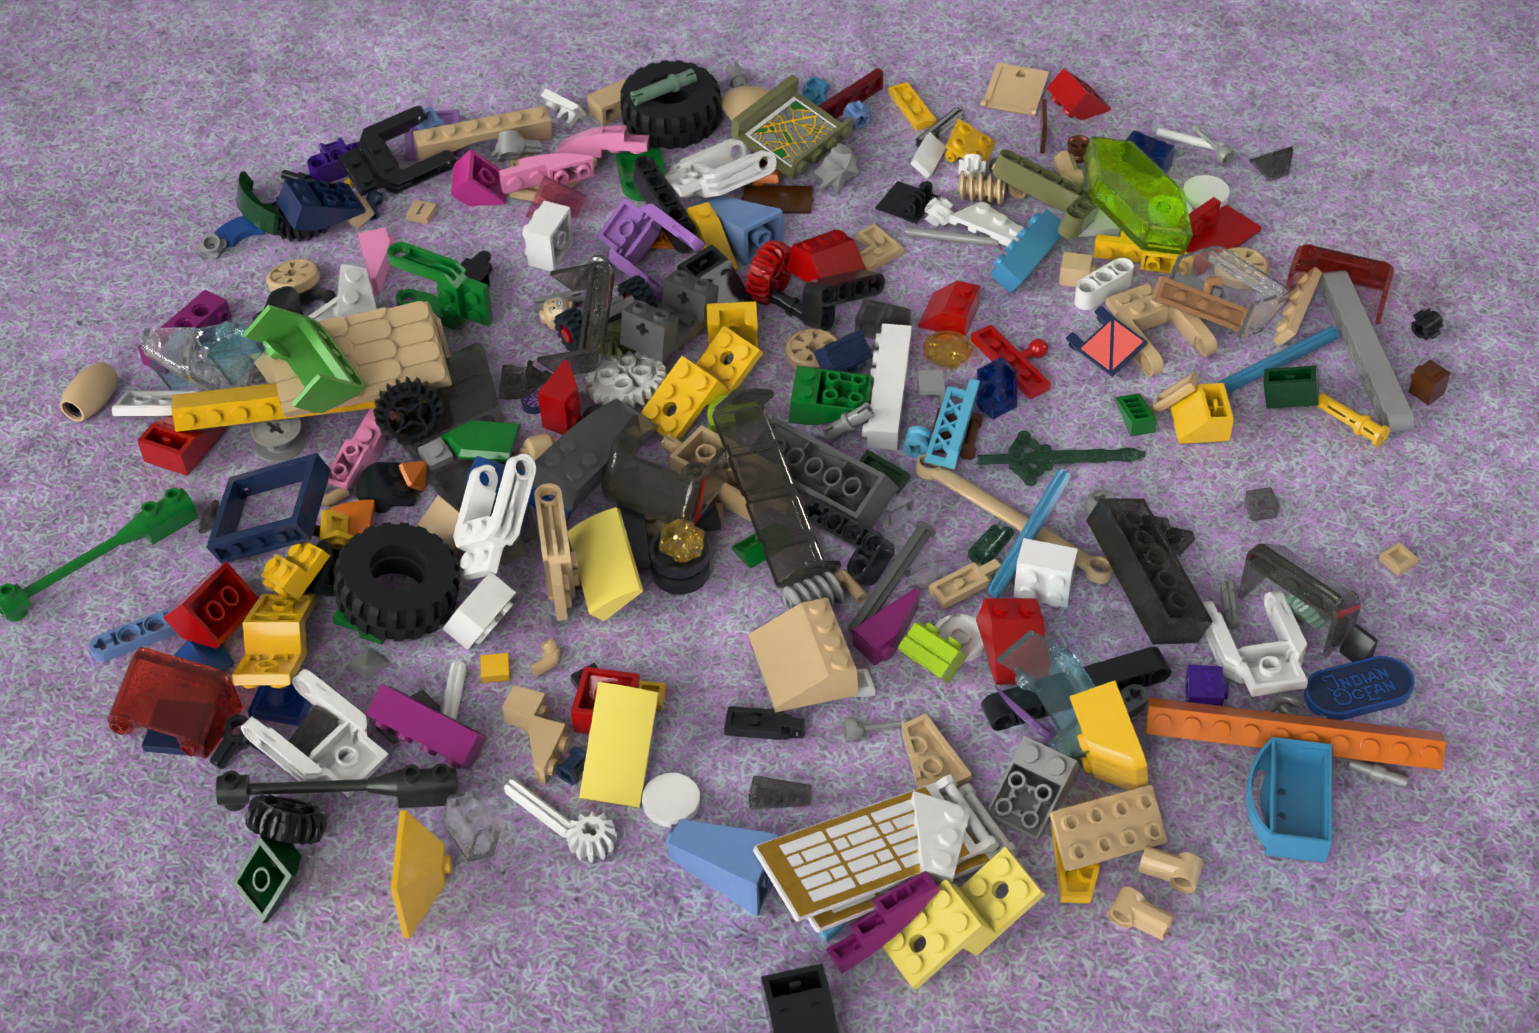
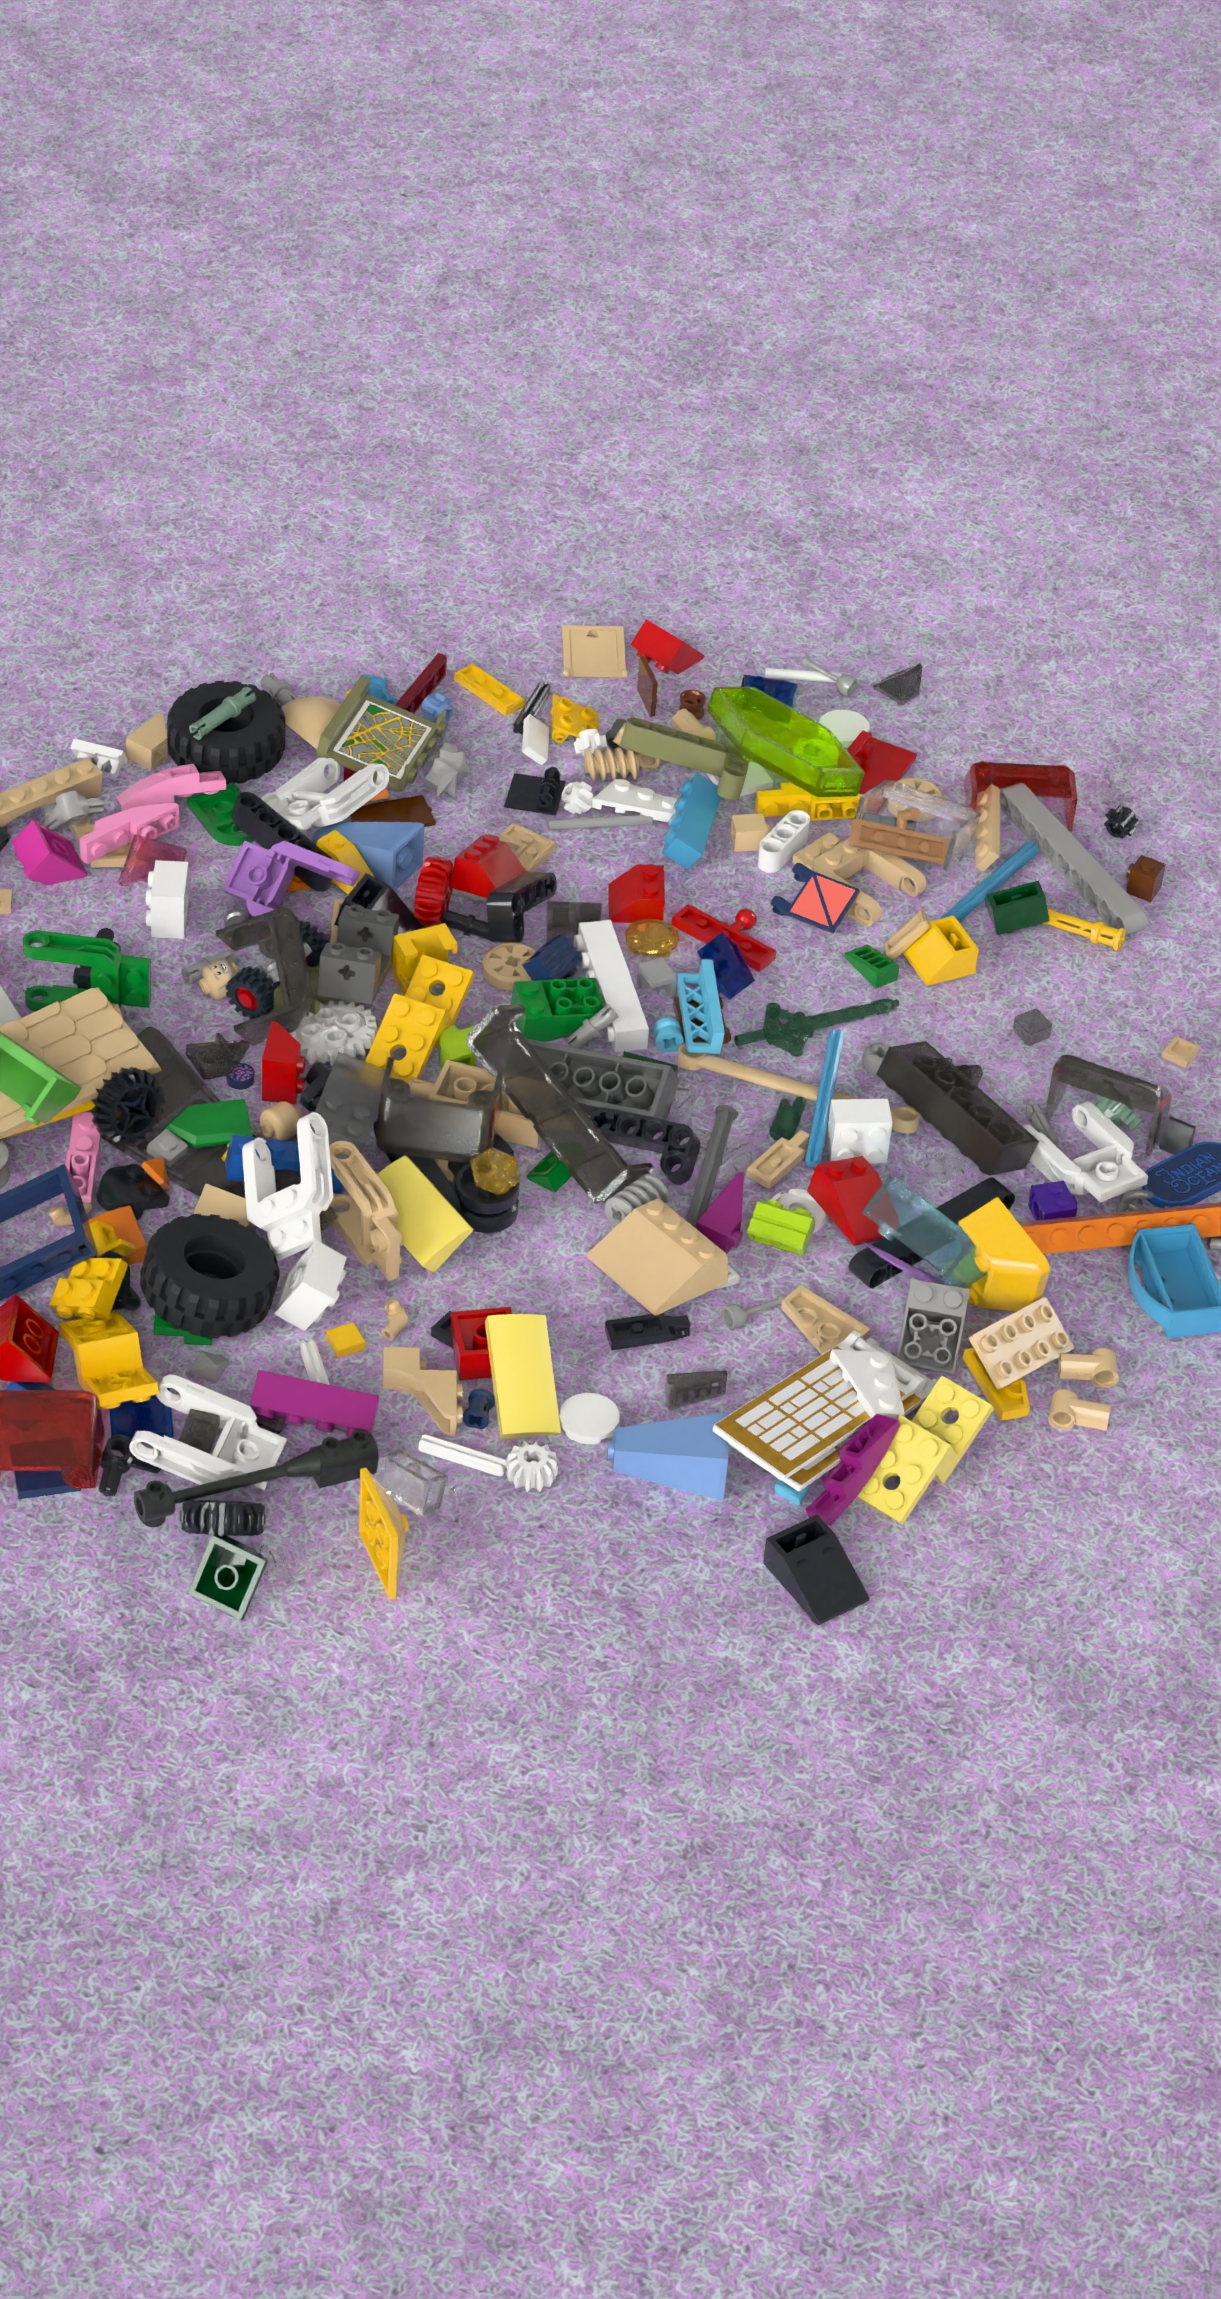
camera: 25 degrees left, 5 degrees down
tan arm [833,569,868,604] -> none

